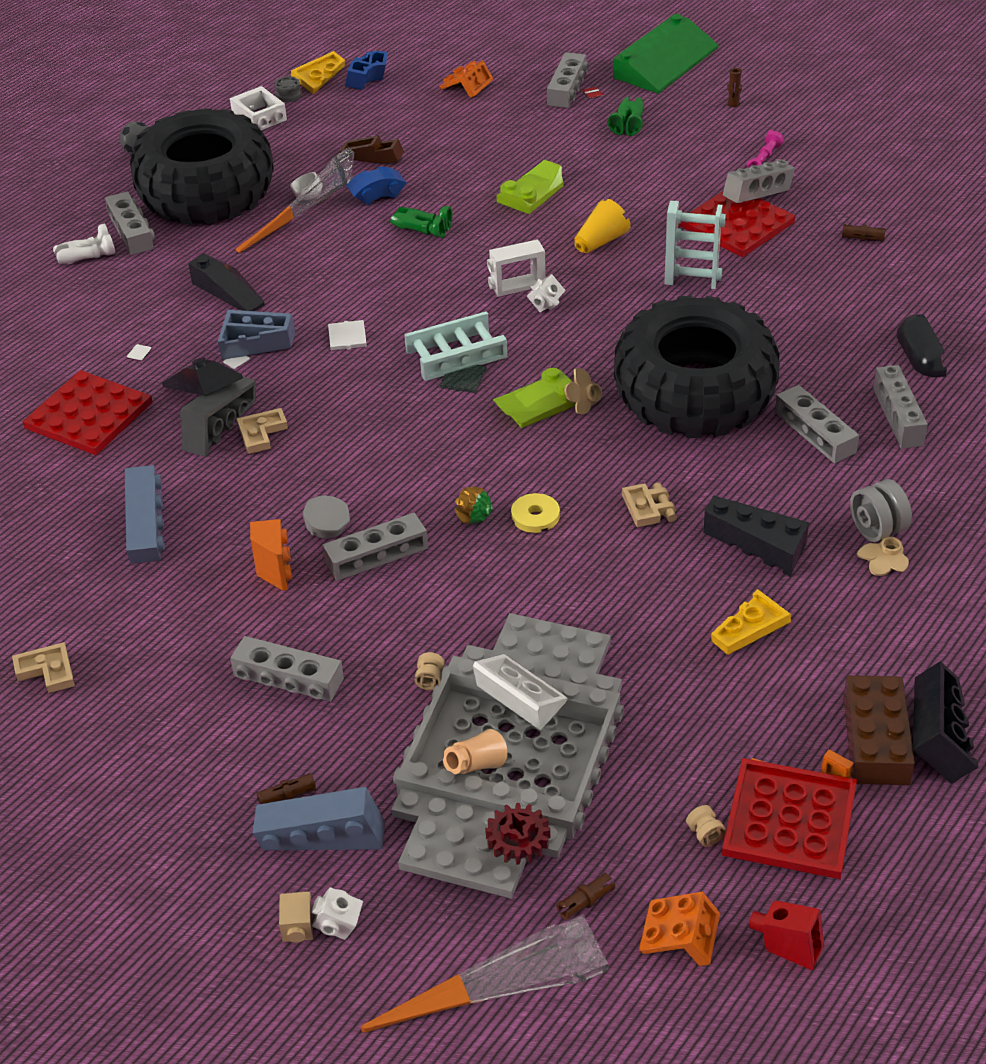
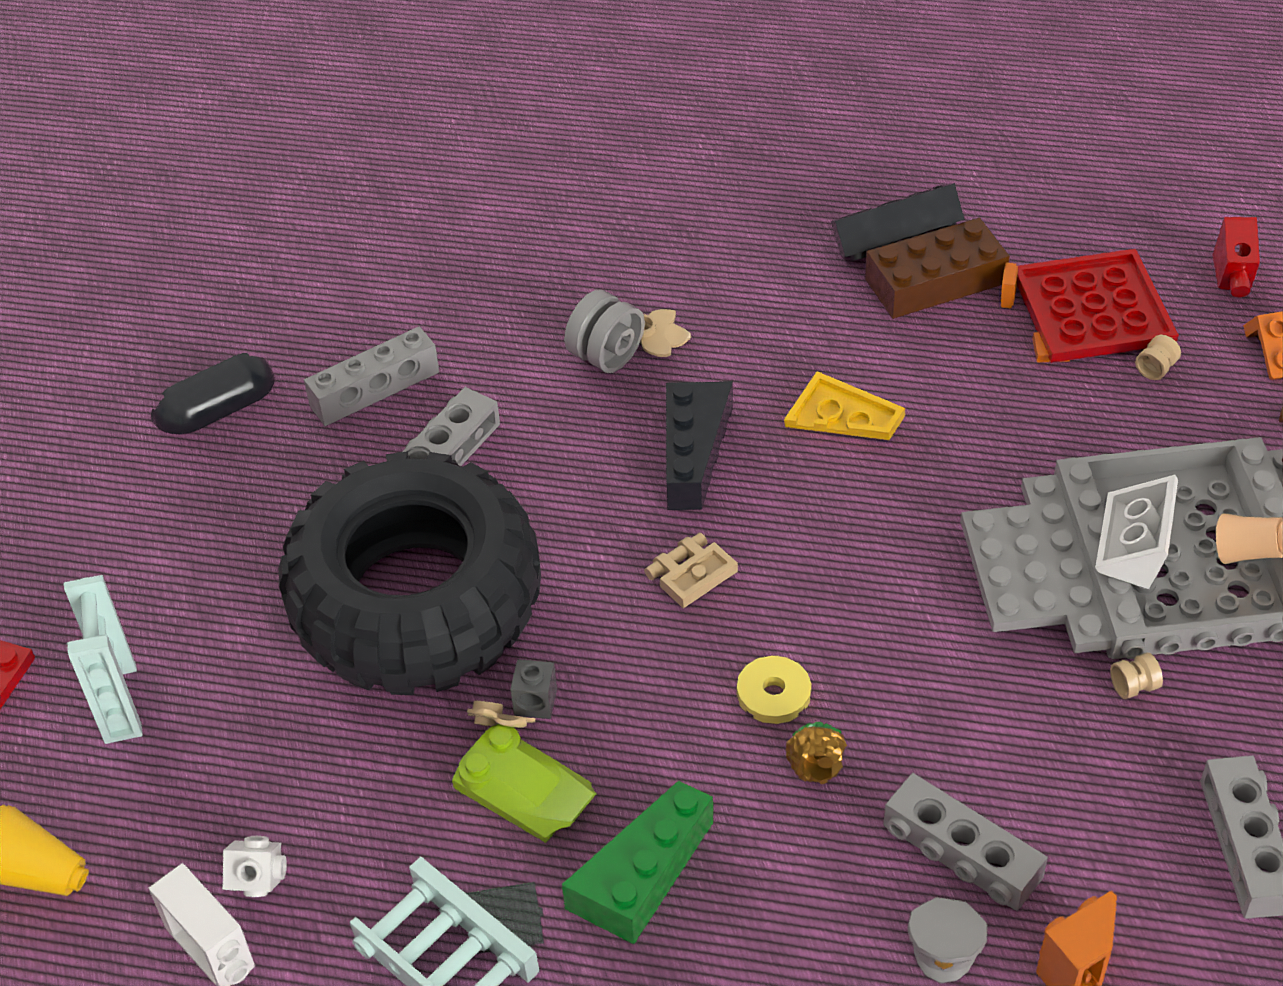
camera: 115 degrees left, 5 degrees up
none -> dark grey brick [511,659,557,719]
none -> green wedge [562,780,714,944]

